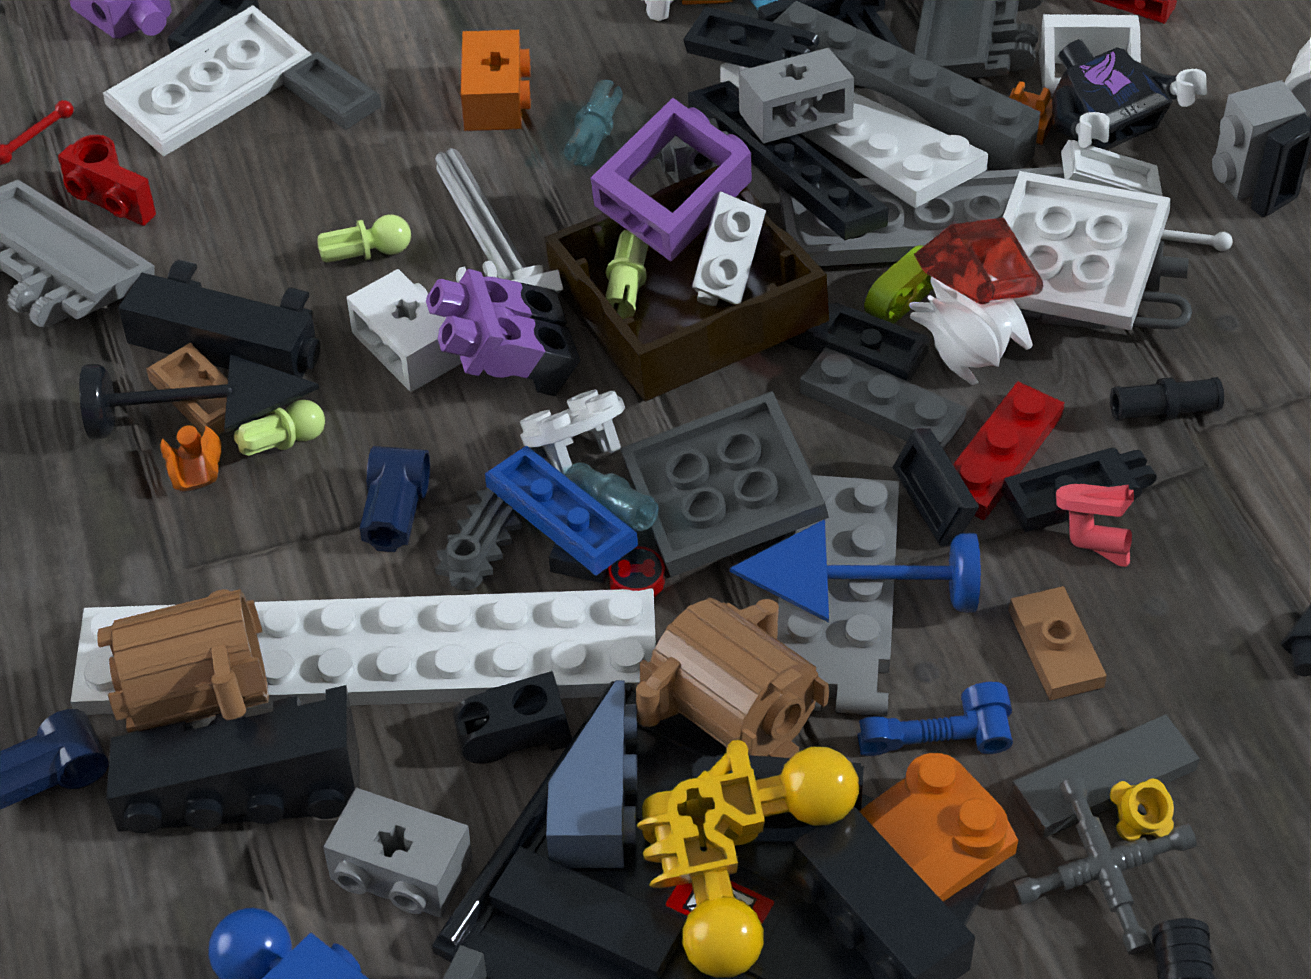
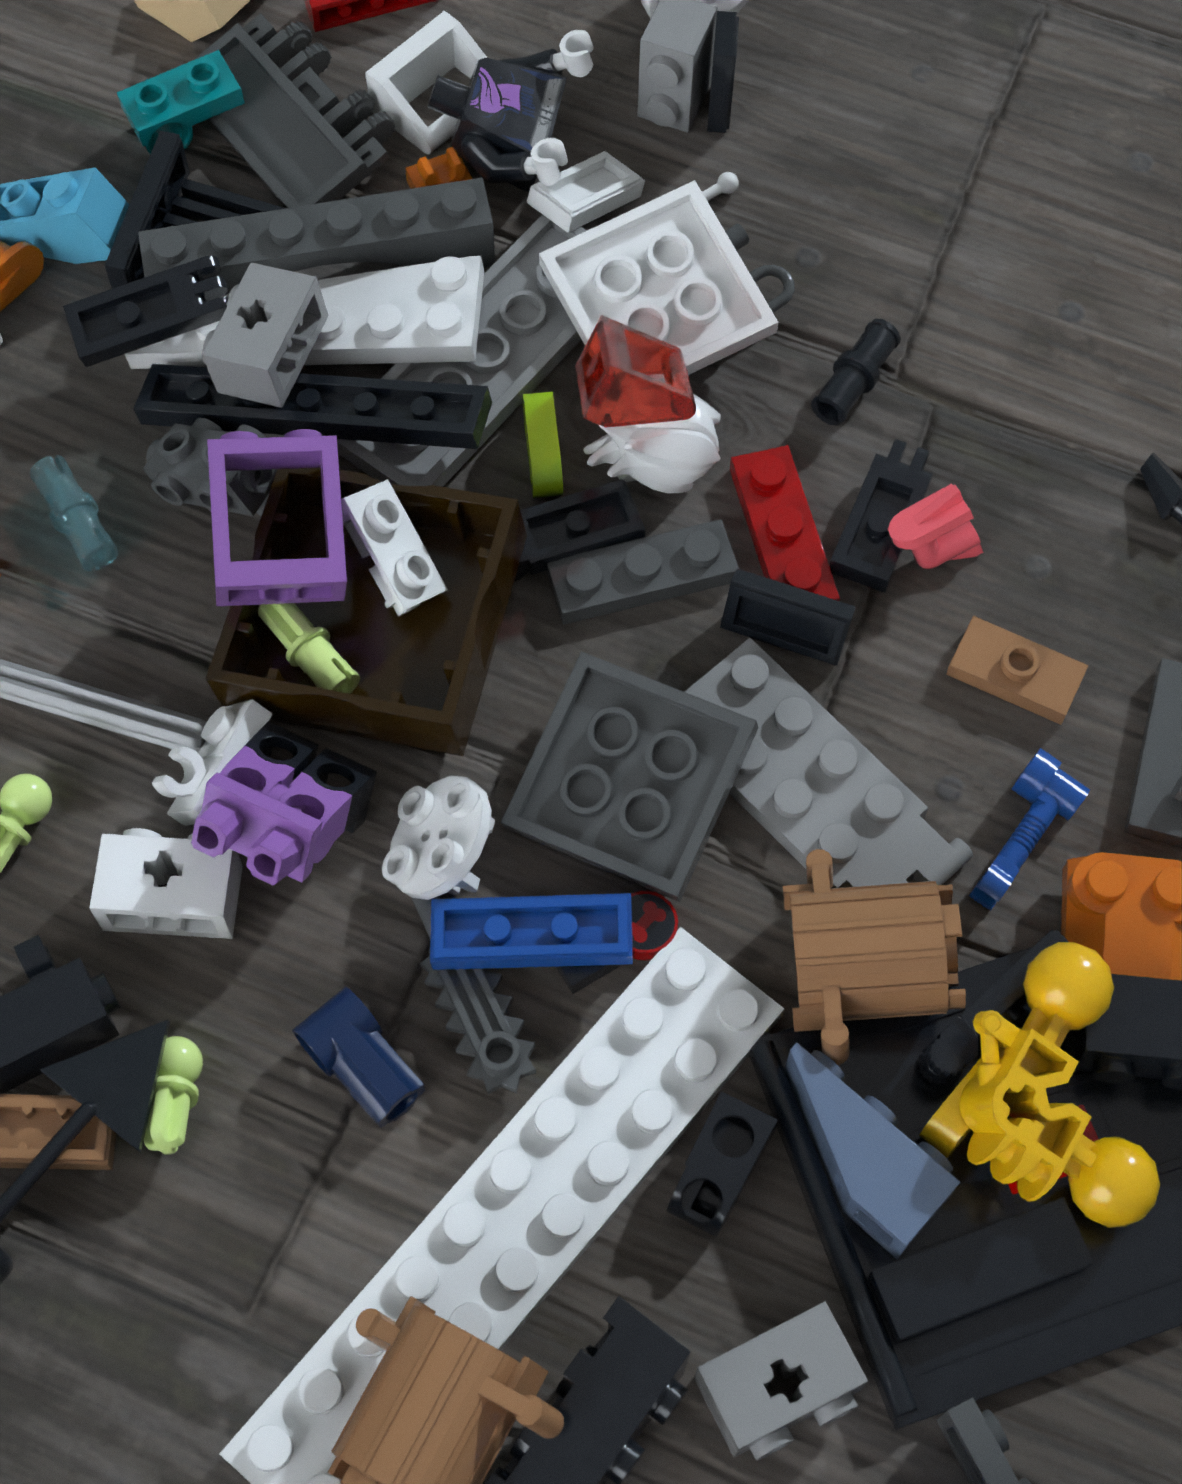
camera: 50 degrees left, 15 degrees up
orange arm [160,425,222,491] -> none
clear light blue pin [565,462,659,531] -> none
blue piece [729,519,981,623] -> none

